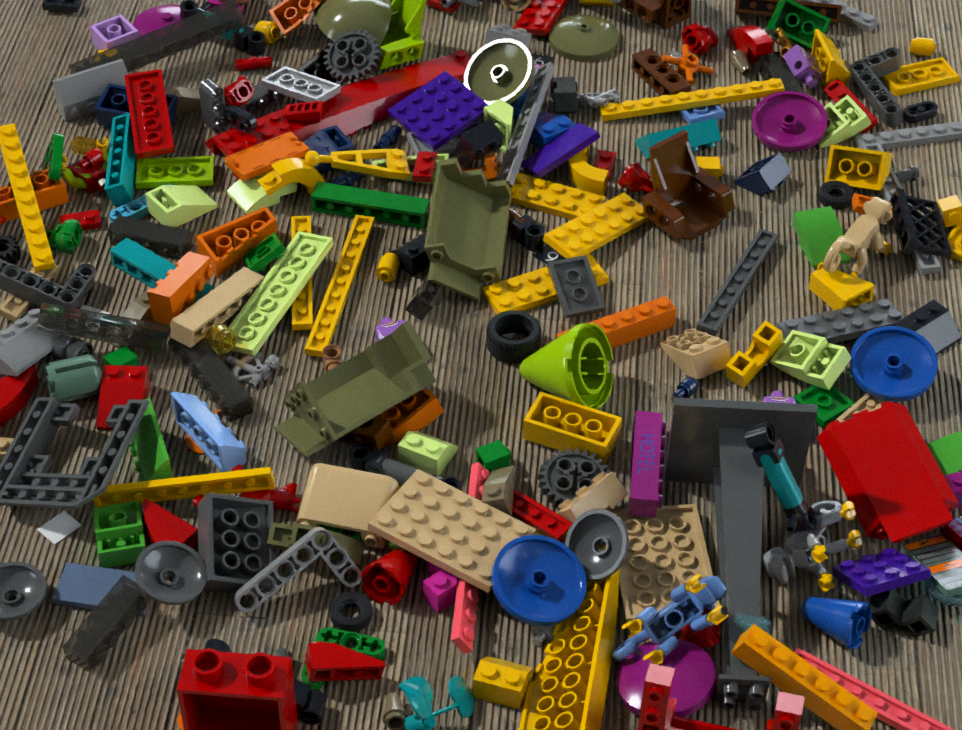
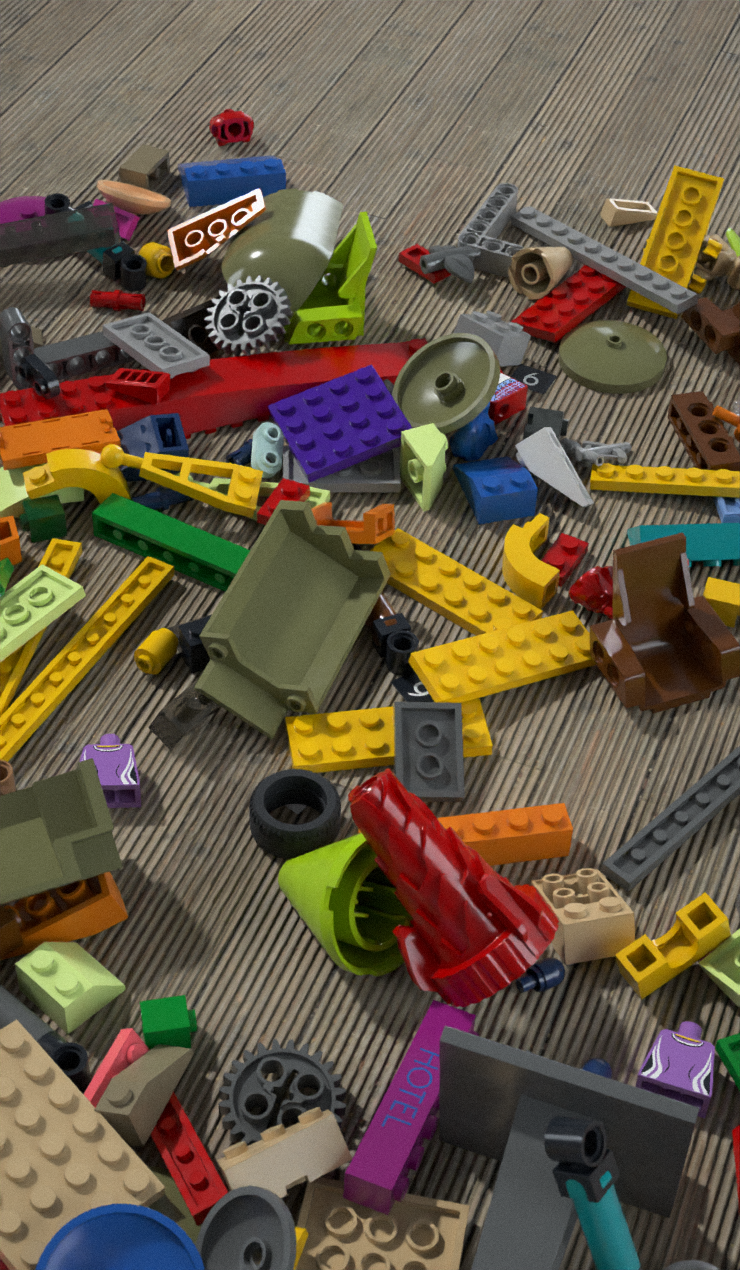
camera: 15 degrees right, 0 degrees up
red piece [224,75,254,107] -> none
black slope [452,119,505,166] -> none
light grey plate [495,62,555,188] -> none
dark purple tile [520,123,600,178] -> none
yellow brick [523,392,622,465] -> none
none -> dark green brick [19,494,67,543]
none -> light aqua plate [251,422,284,478]
none -> red cone [348,768,559,1007]
none -> white slope [515,427,594,507]

